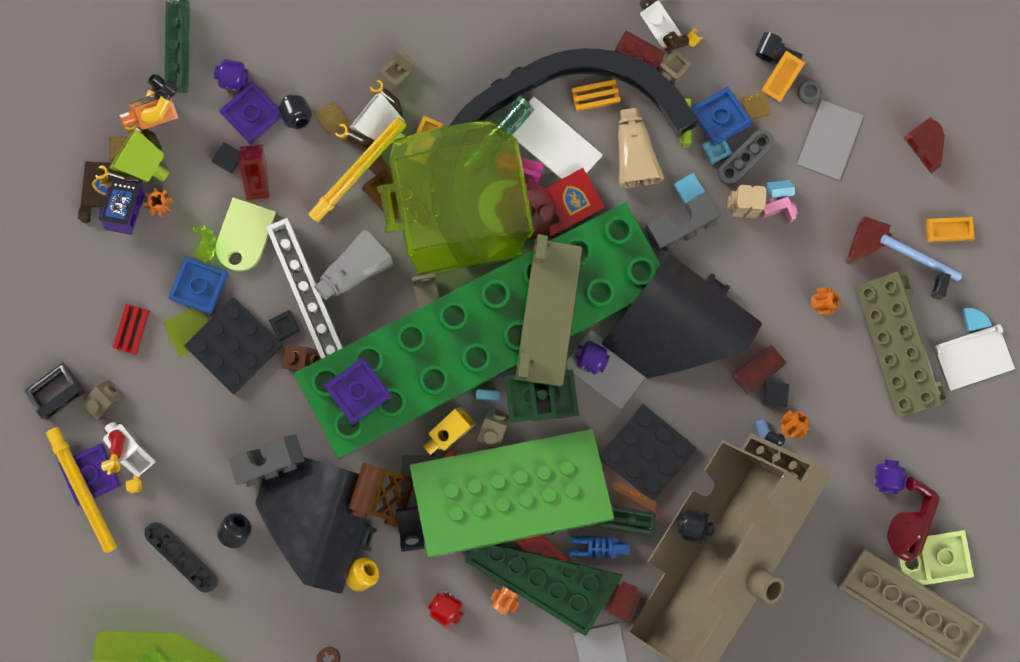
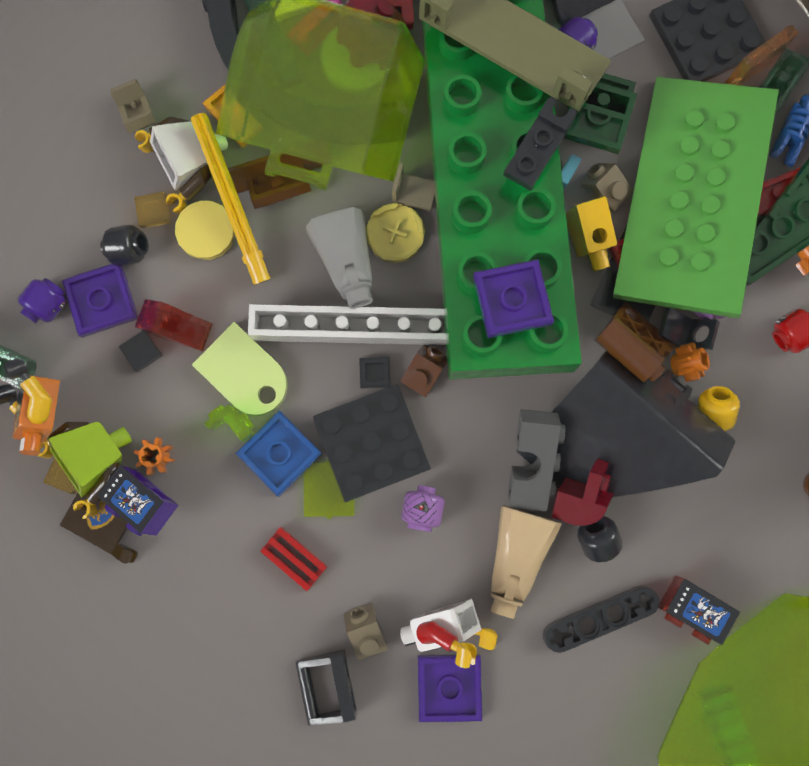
camera: 60 degrees left, 0 degrees up
yellow axle [46,427,117,553] -> none
none -> light yellow tile [175,201,234,260]
none -> light yellow tile [366,203,425,263]
none -> medium lavender head [401,485,445,532]
none -> tan piece [490,505,562,619]
none -> black plate [503,97,577,191]
none -> dark red brick [552,459,614,526]
none -> brick [659,575,740,645]
none -> orange gear [670,342,710,382]

